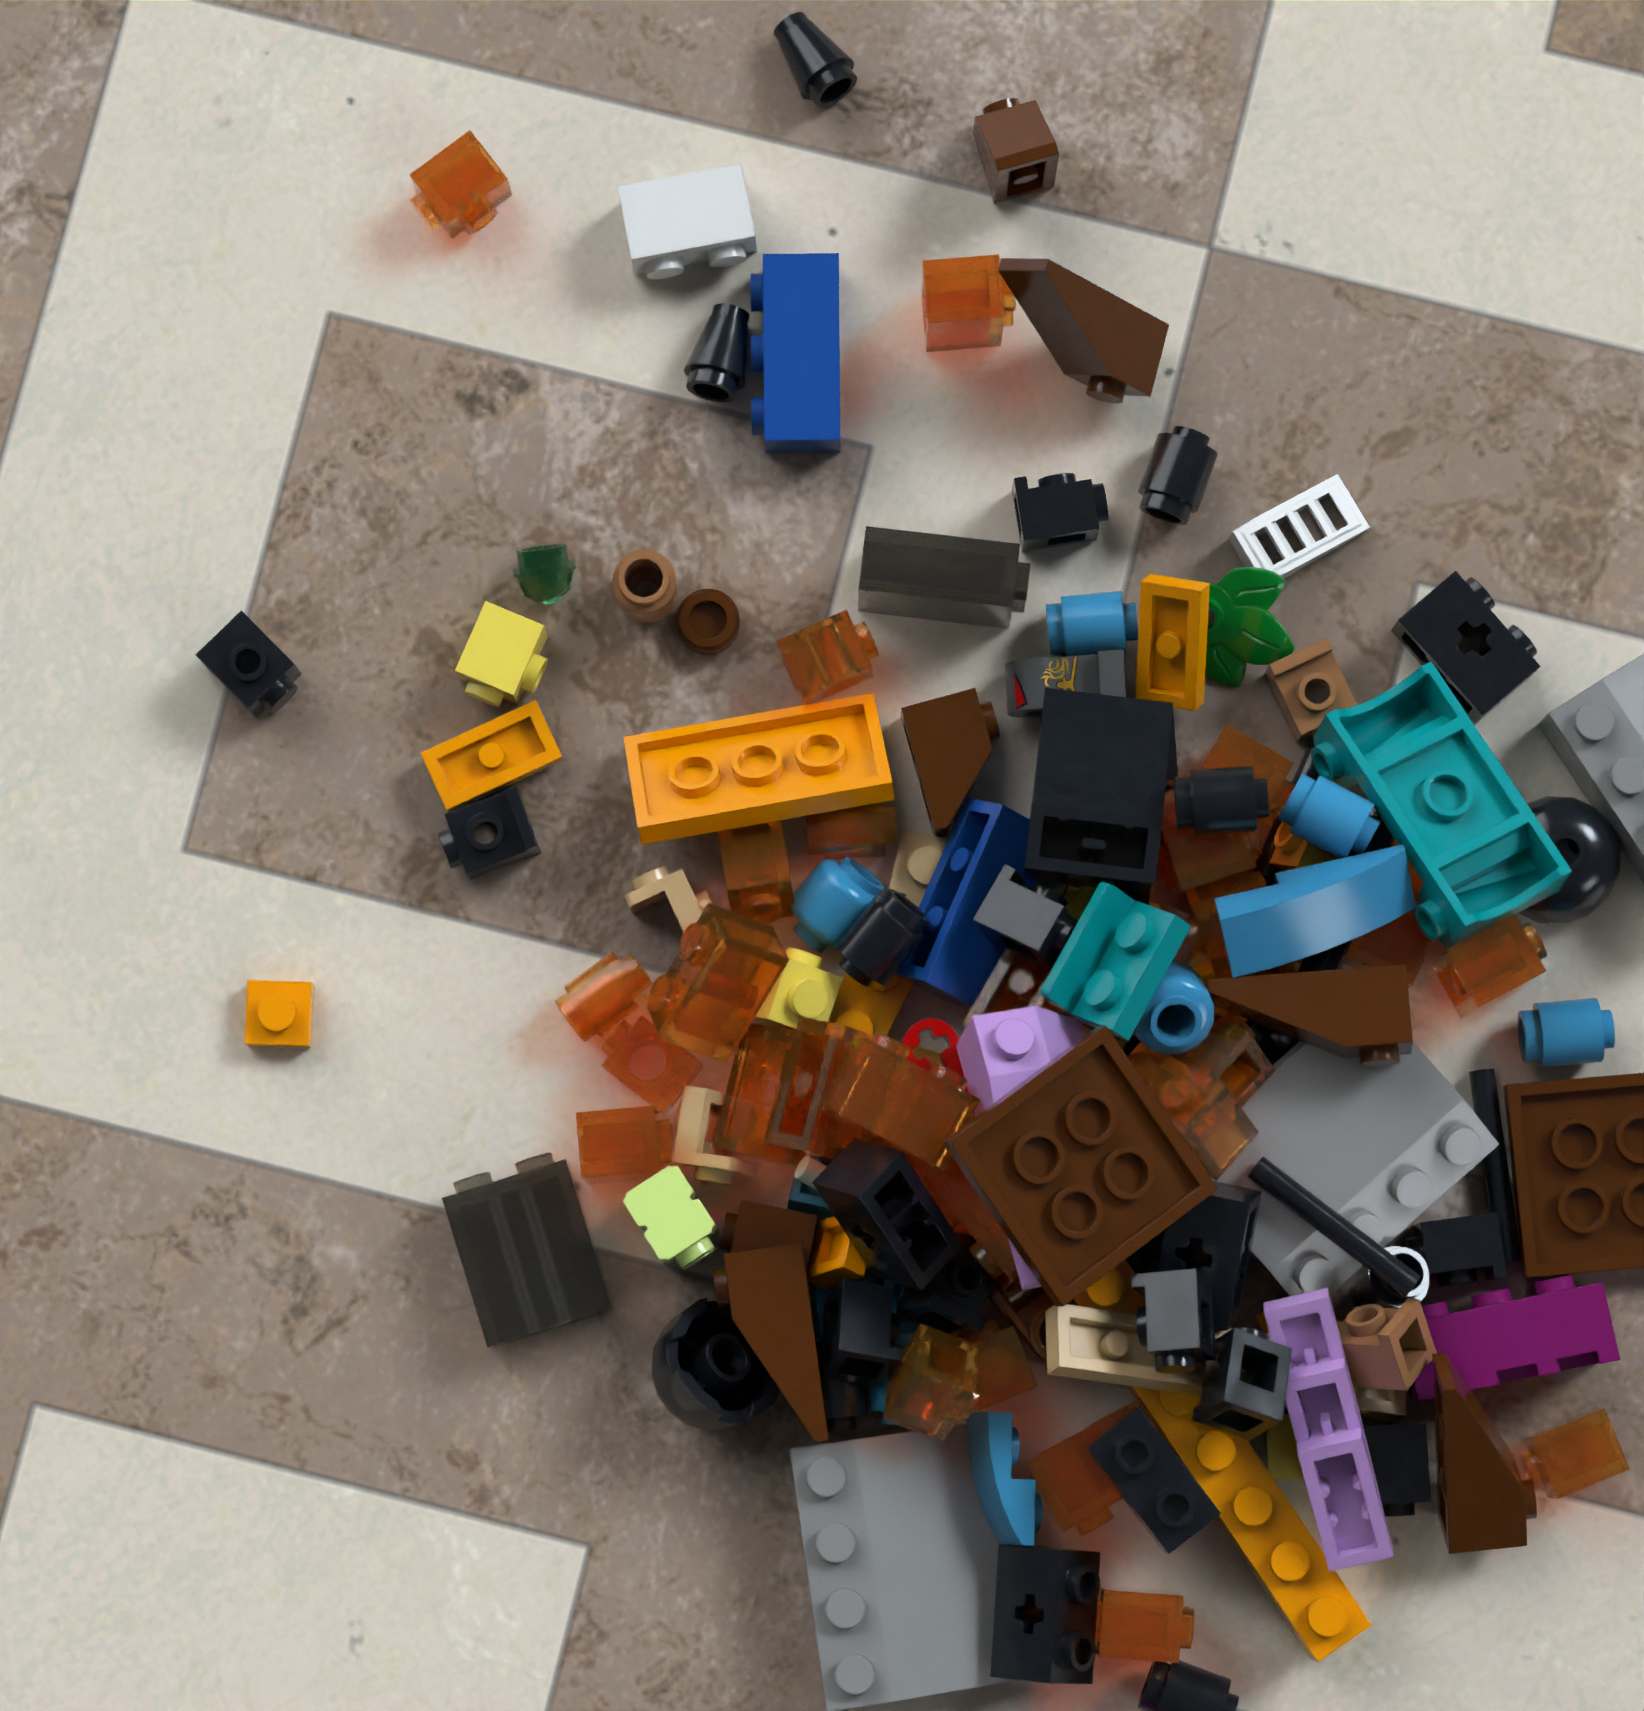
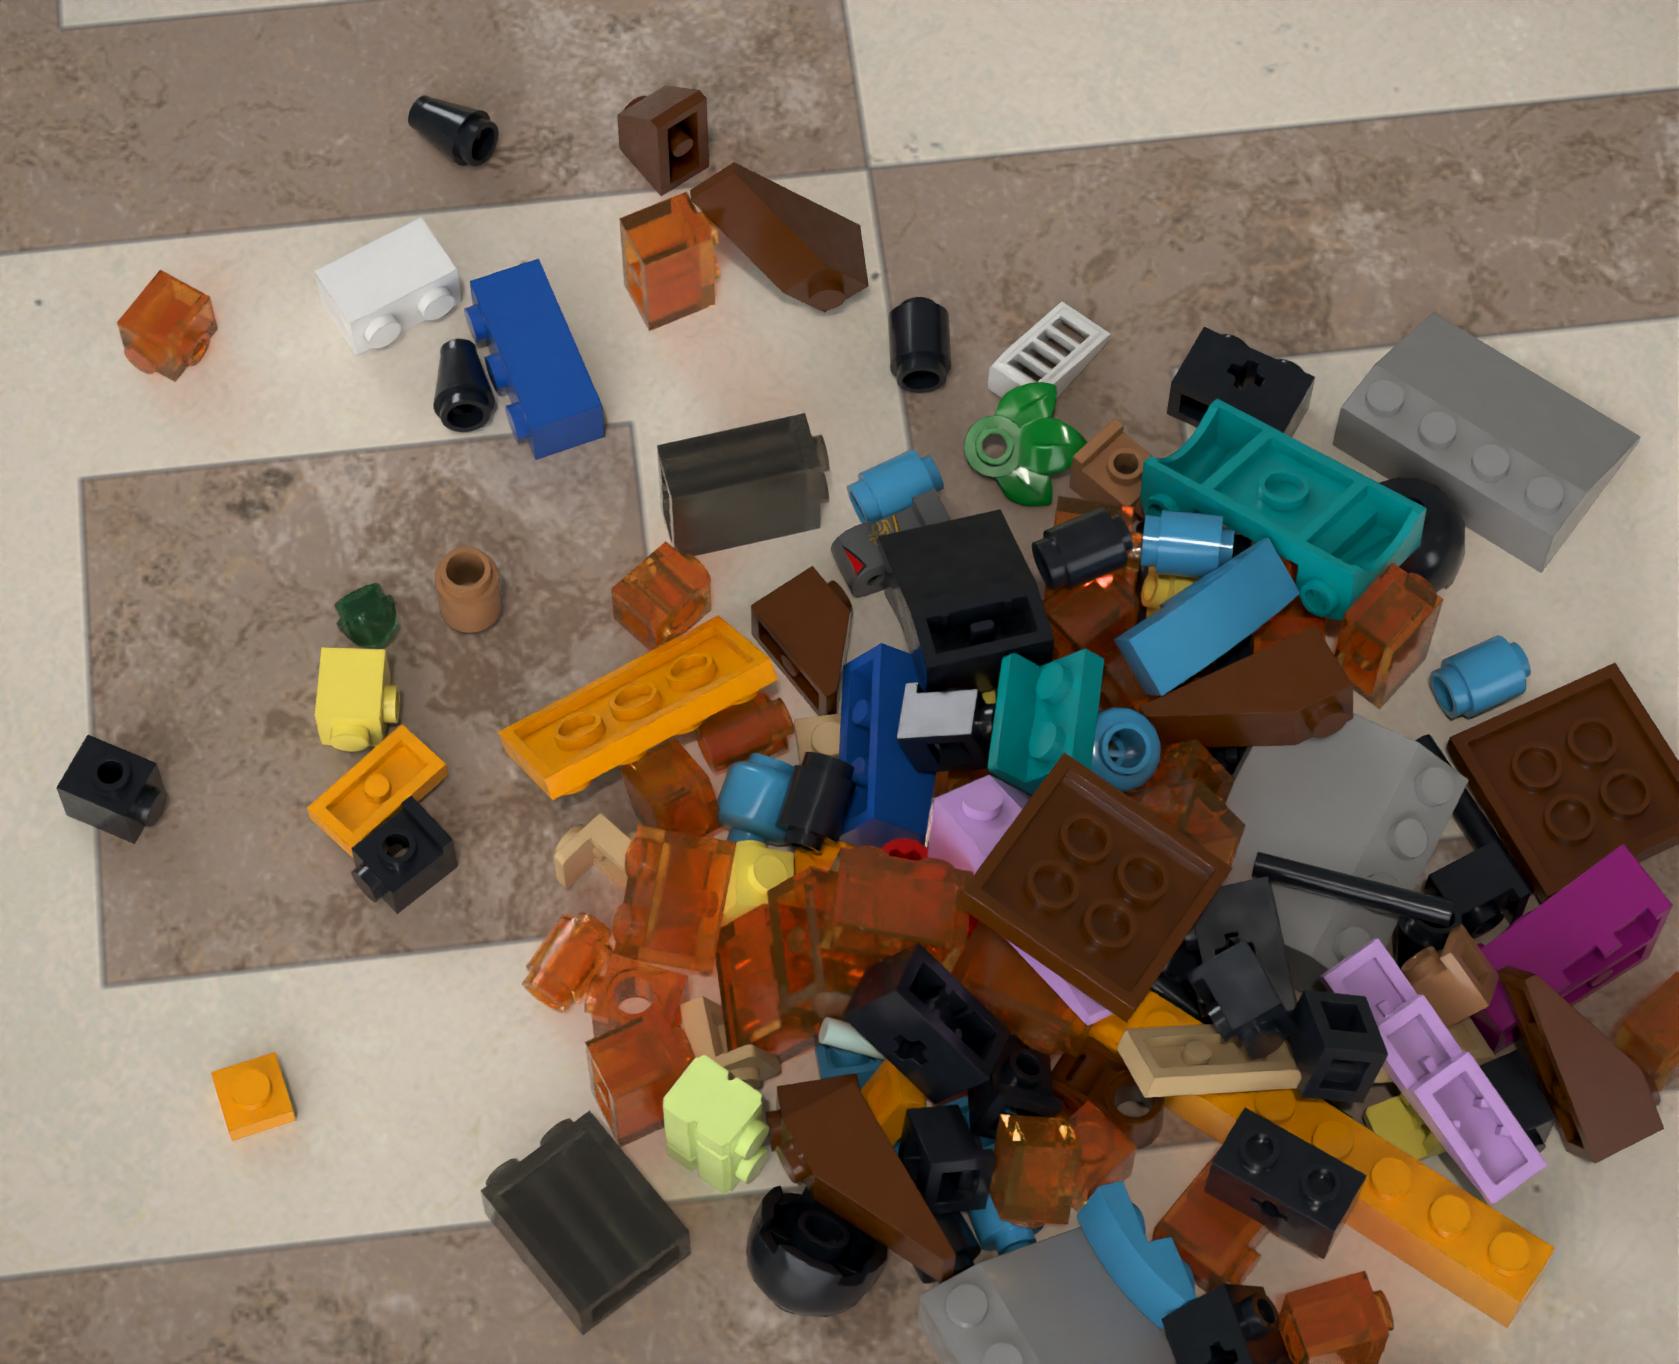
camera: 25 degrees left, 20 degrees down
reddish brown tile [676,589,740,655] -> none
black brick [1012,473,1109,552] -> none
light orange plate [1136,574,1210,711] -> none

